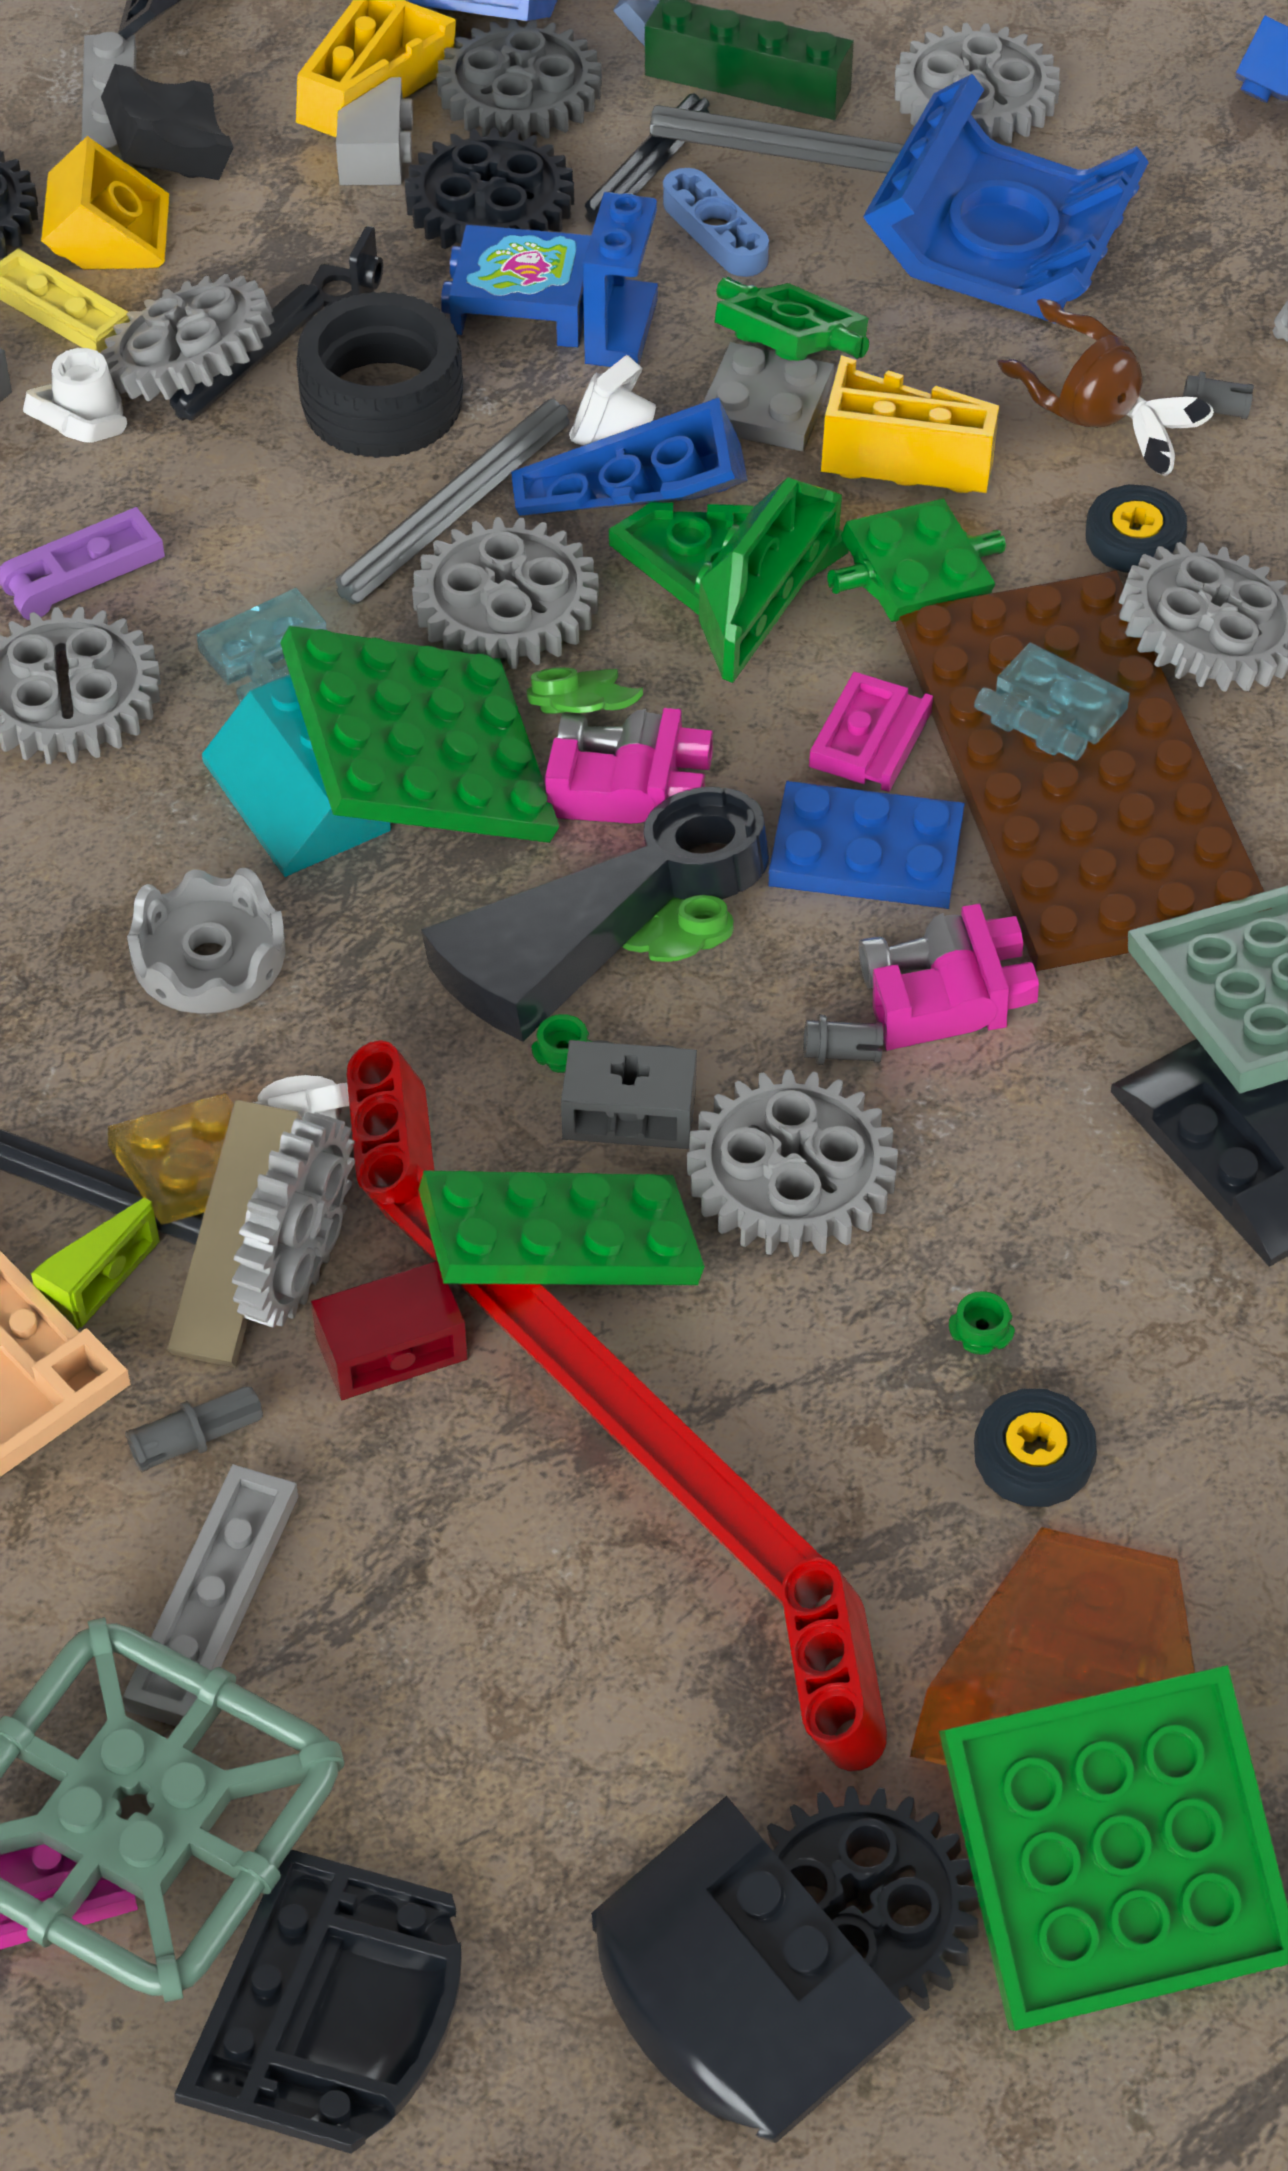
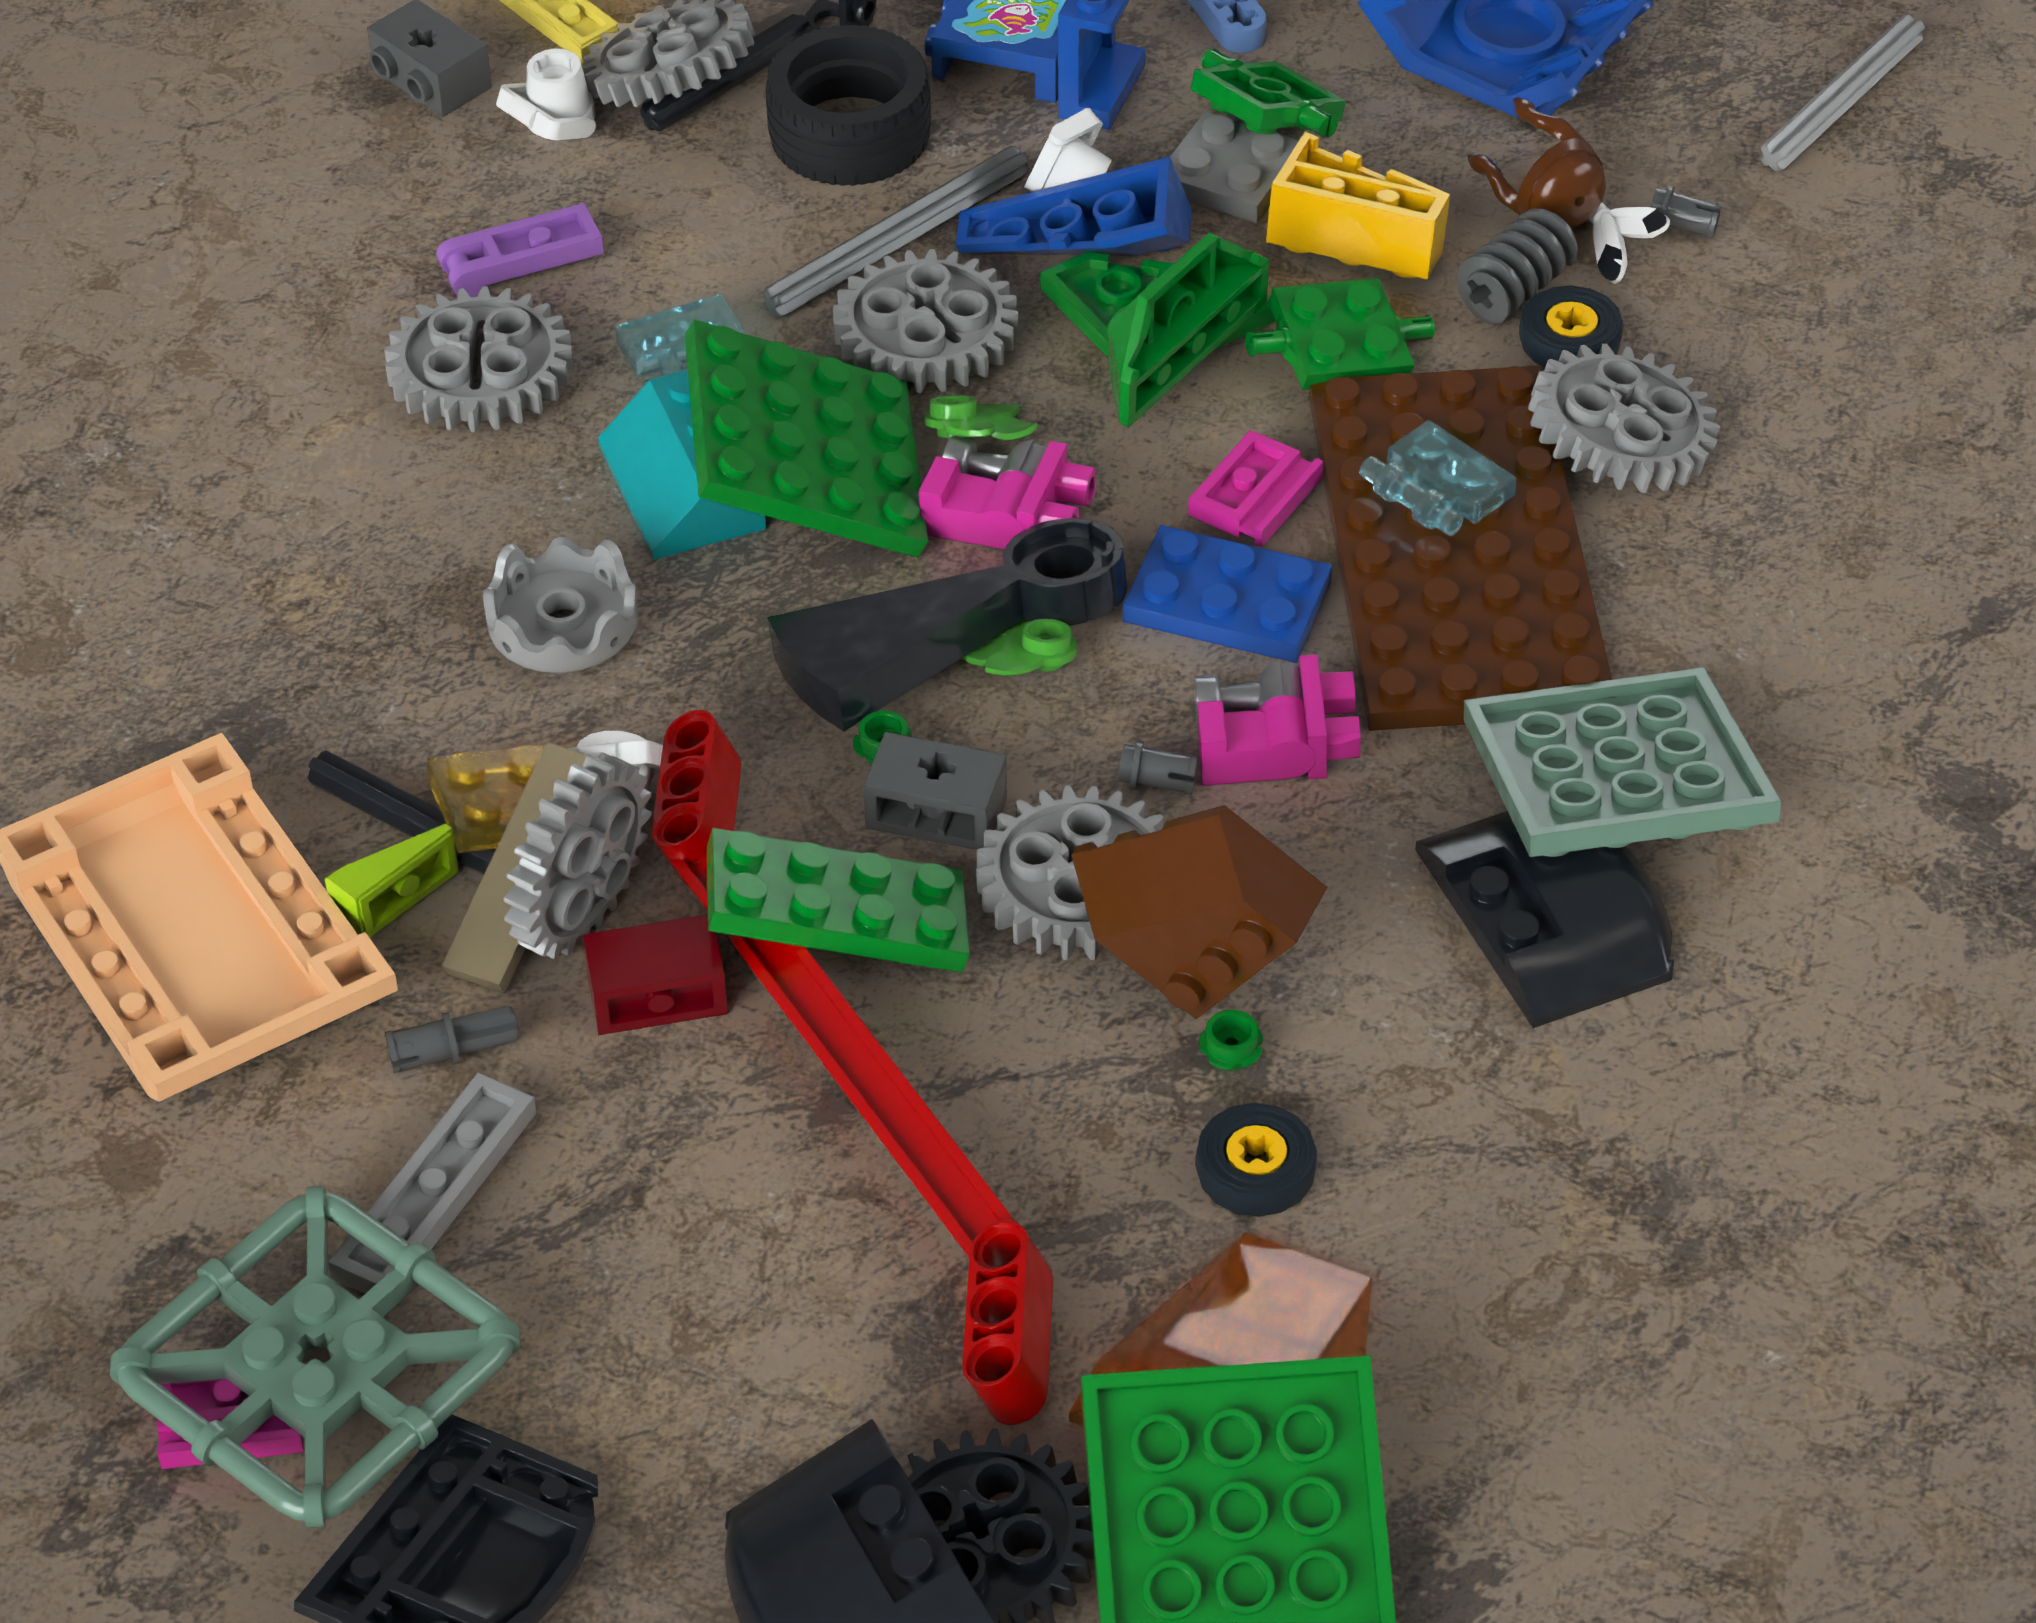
camera: 10 degrees right, 5 degrees down
none -> reddish brown wedge [1071,805,1328,1019]
none -> dark grey piece [1457,208,1578,325]

